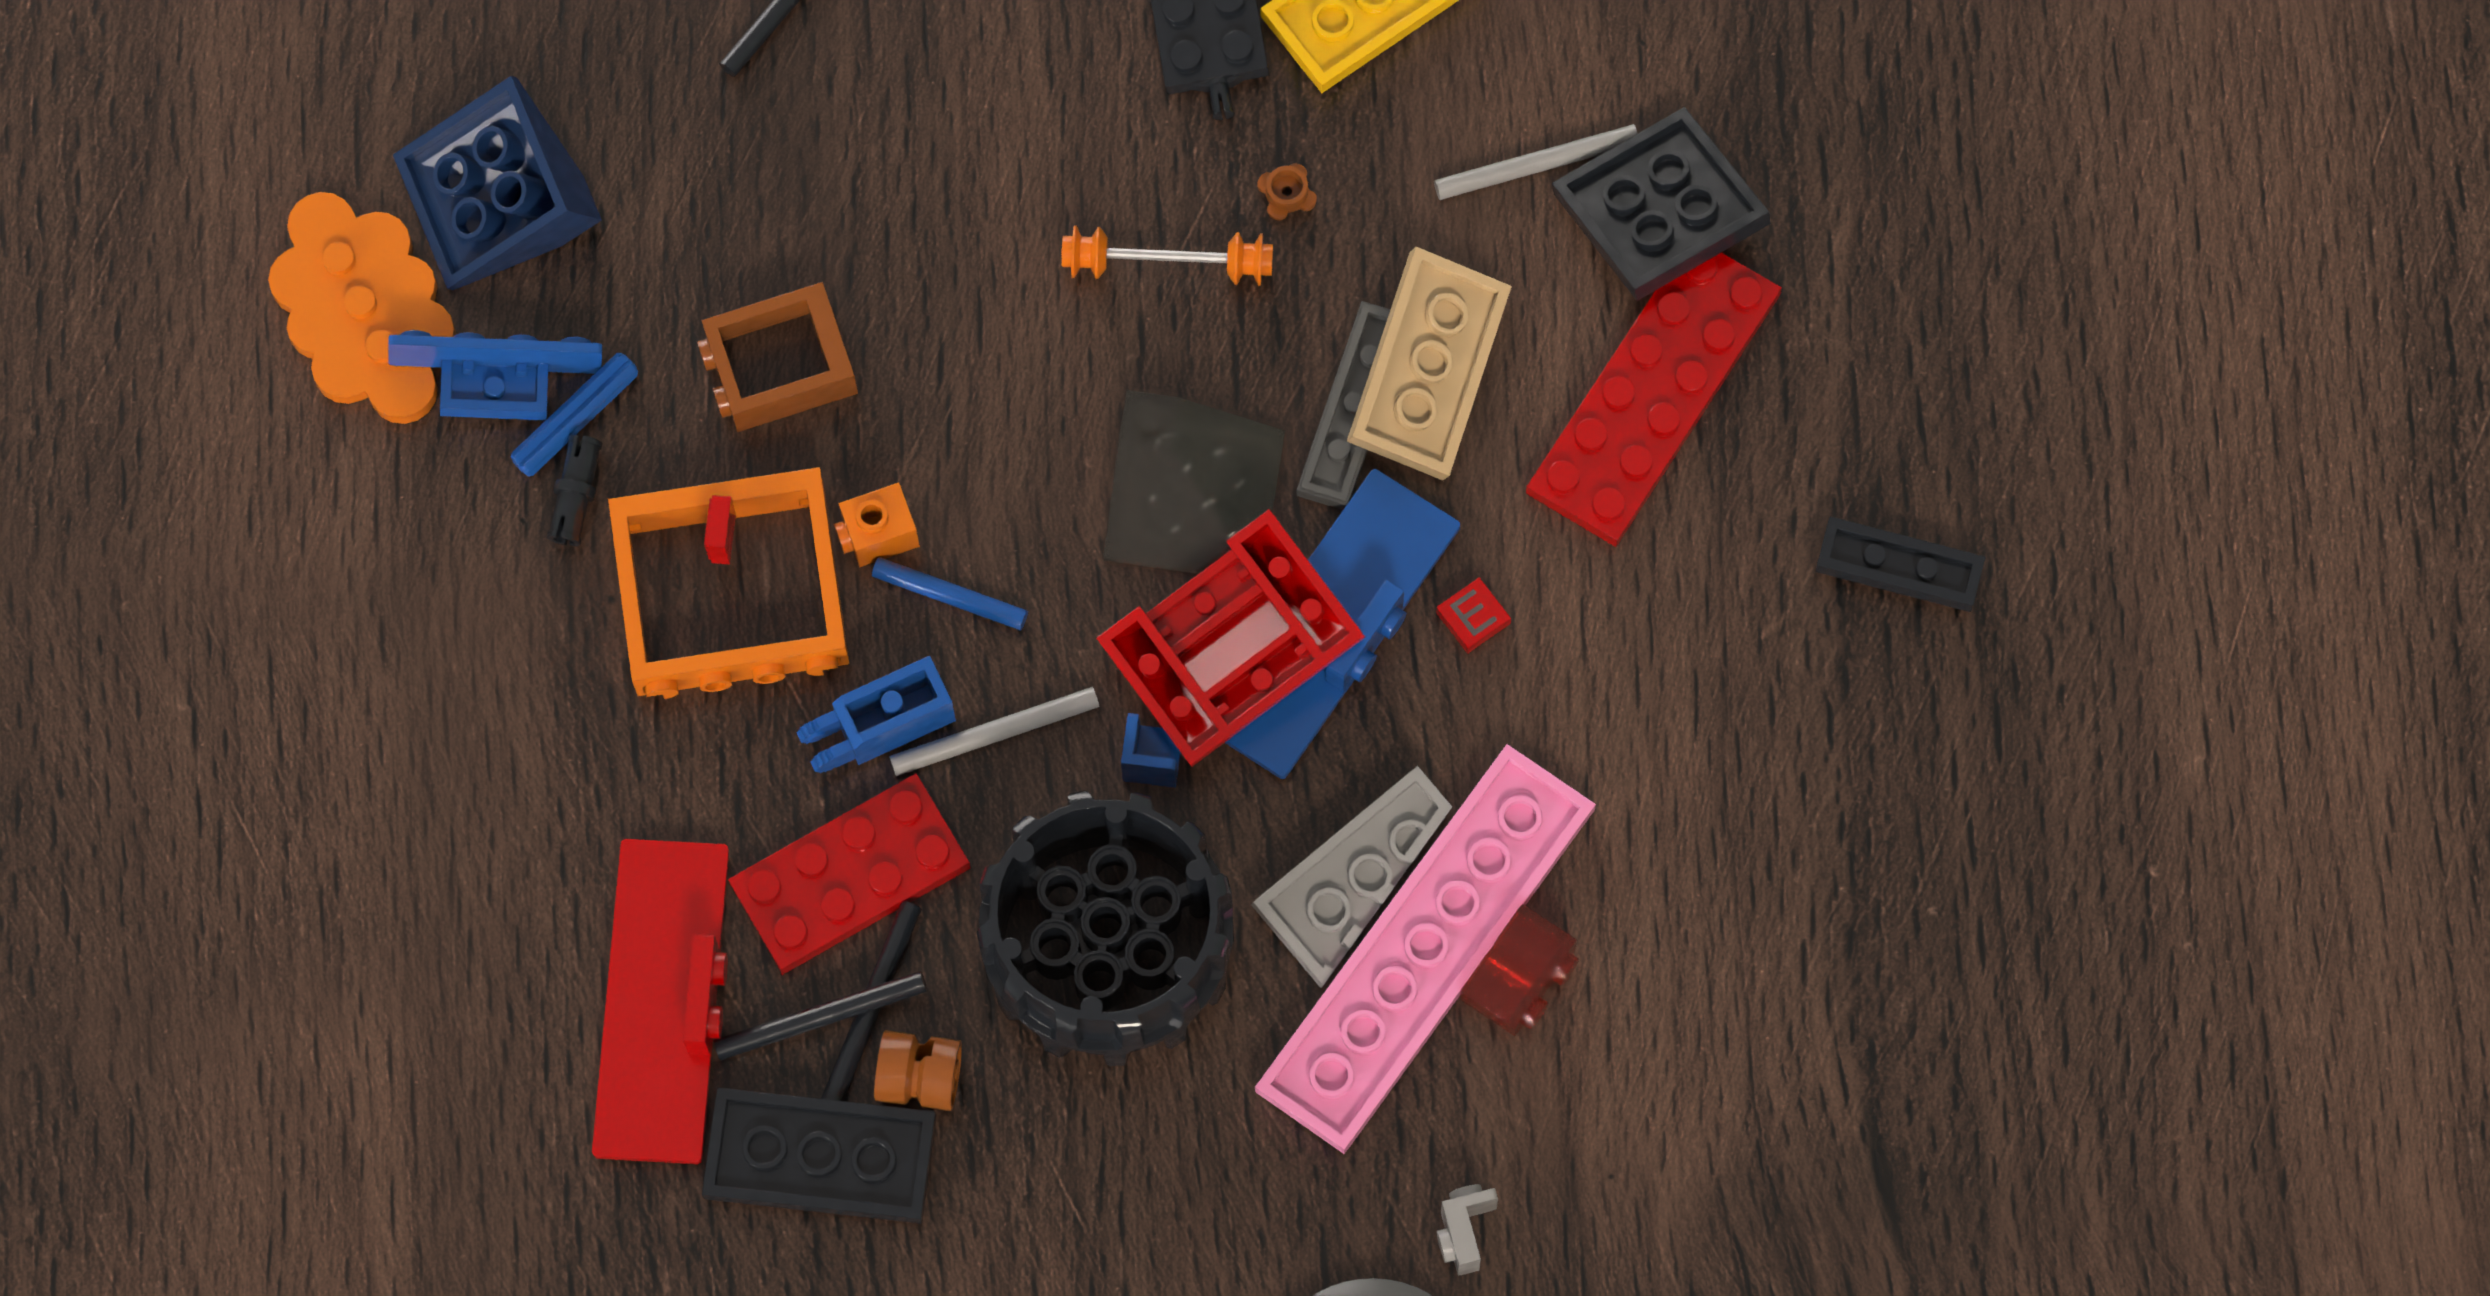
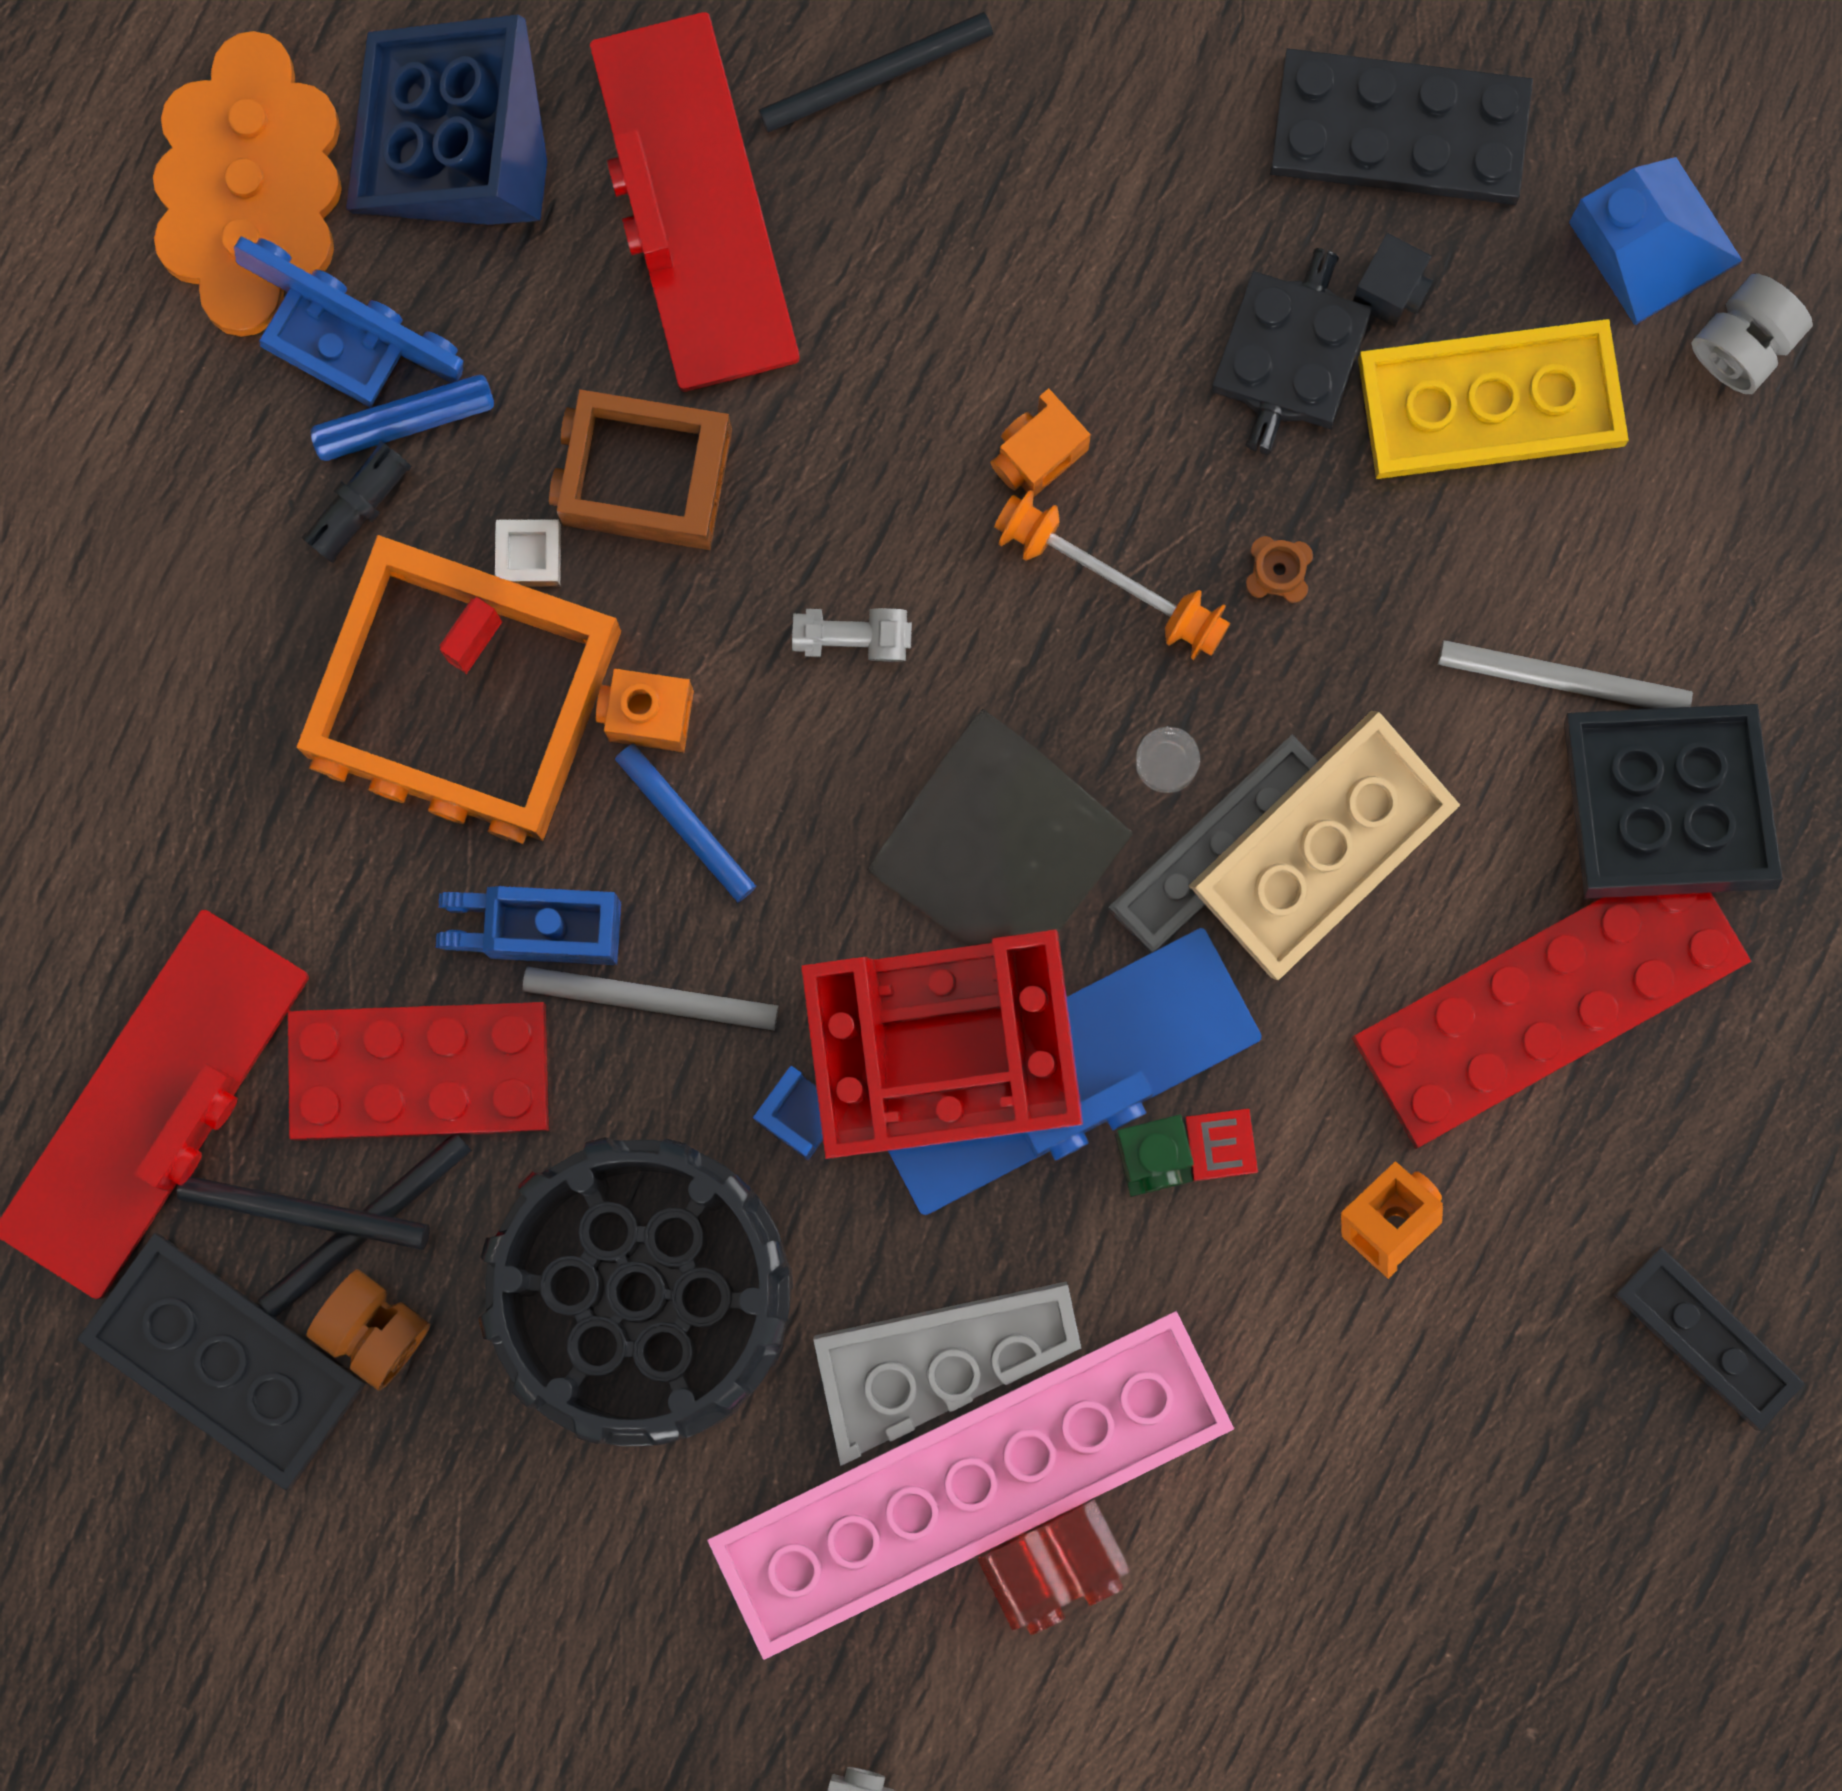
camera: 30 degrees right, 10 degrees up
none -> white tile [495,520,561,587]
none -> red bracket [590,12,800,392]
none -> light grey bar [792,608,912,662]
none -> orange brick [990,388,1091,498]
none -> dark green brick [1114,1114,1194,1197]
none -> clear tile [1136,727,1200,793]
none -> orange brick [1341,1161,1443,1279]

